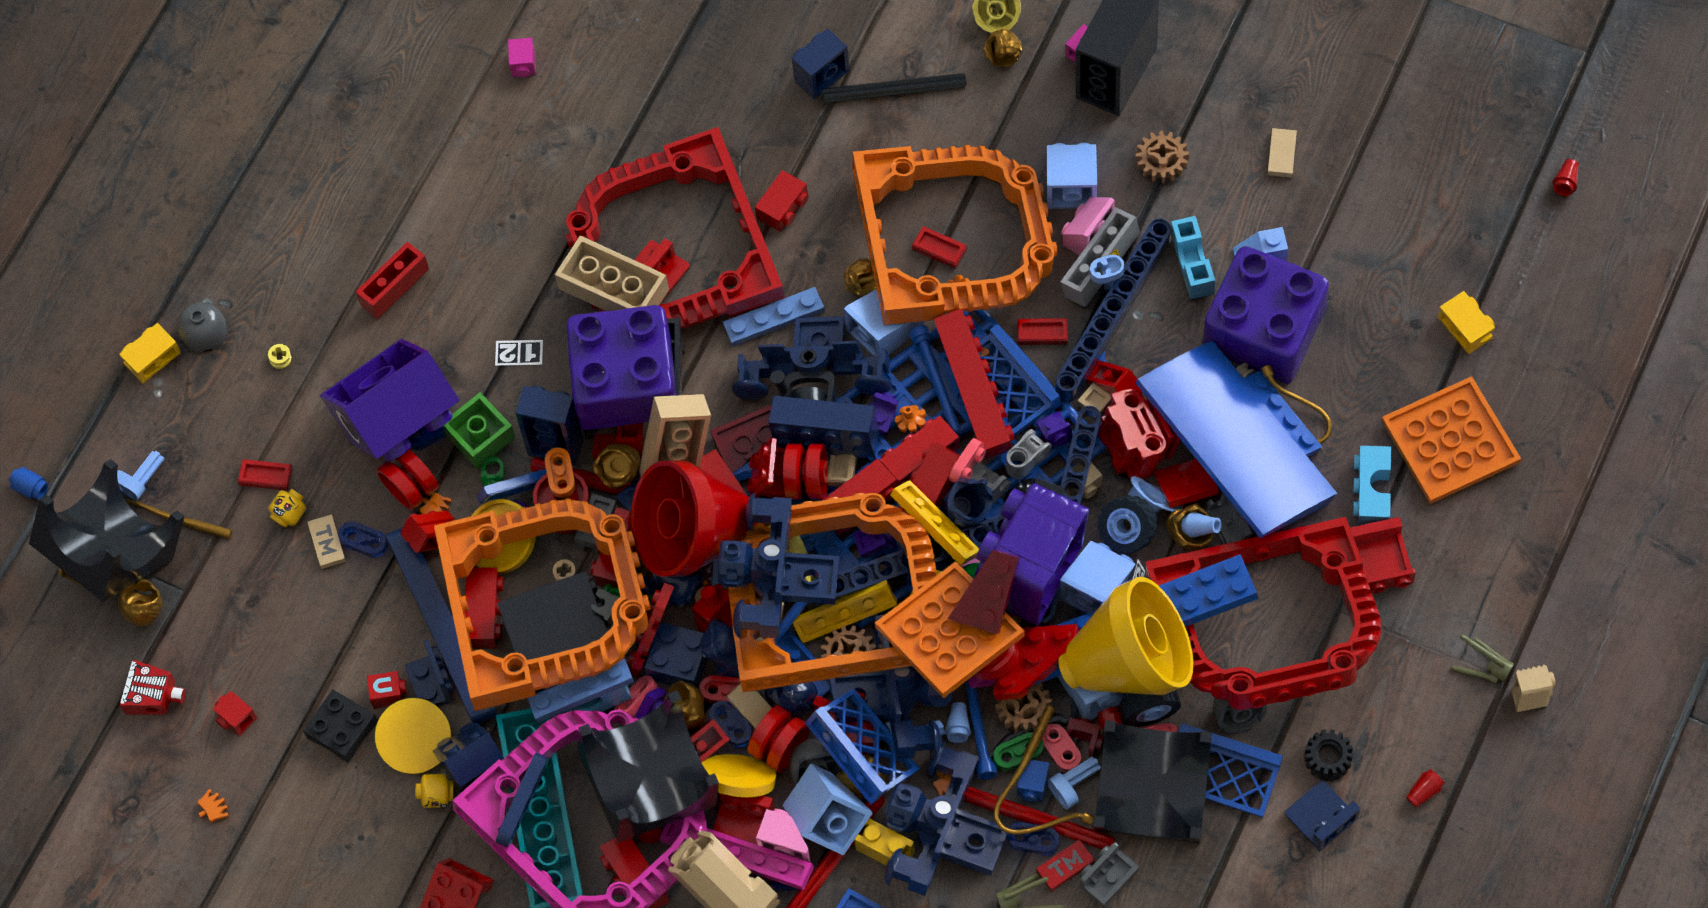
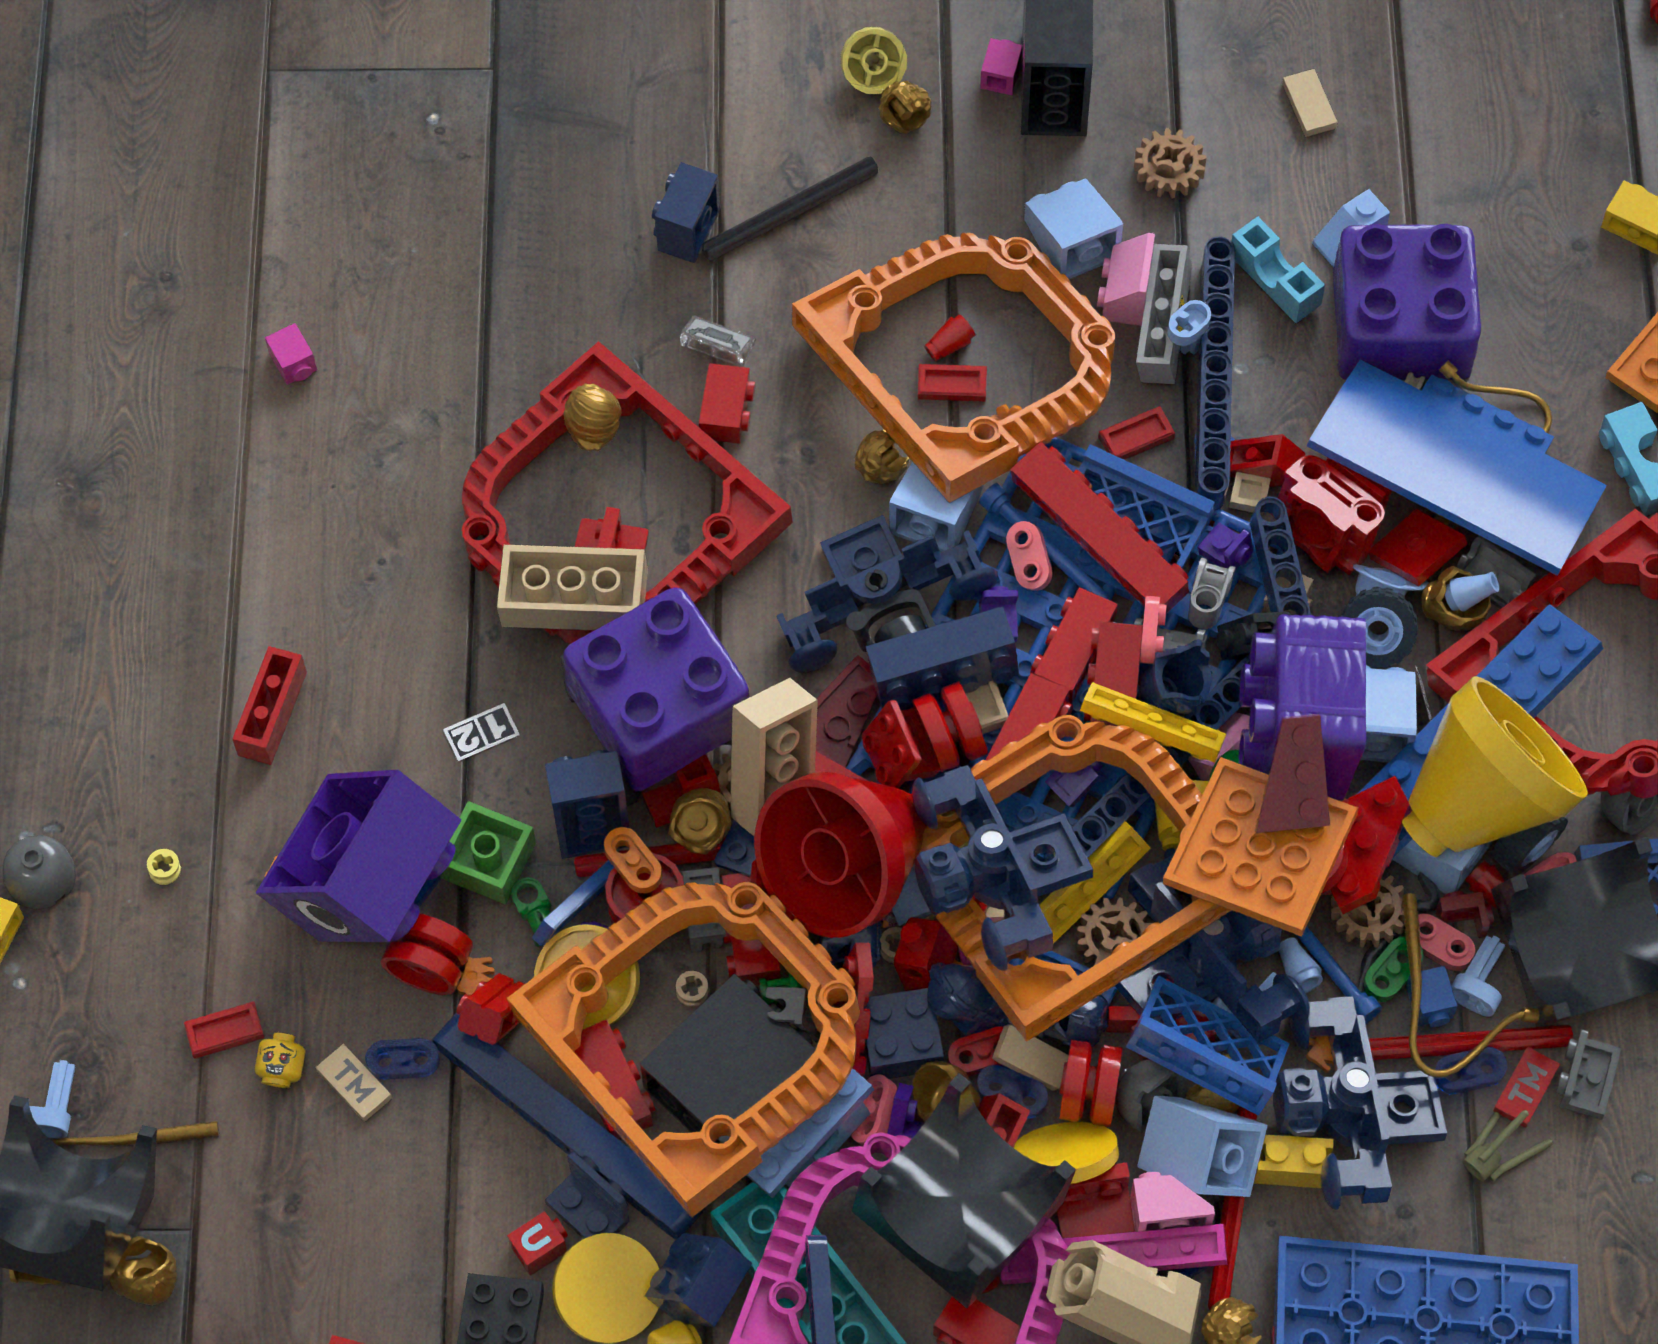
camera: 30 degrees left, 0 degrees up
medium blue plate [723,287,825,347] -> none
orange plant [895,405,927,433] -> none
none -> pearl gold hair [564,383,621,452]
none -> slope [680,316,756,367]
none -> red cone [924,314,976,362]
none -> coral plate [1006,521,1053,591]

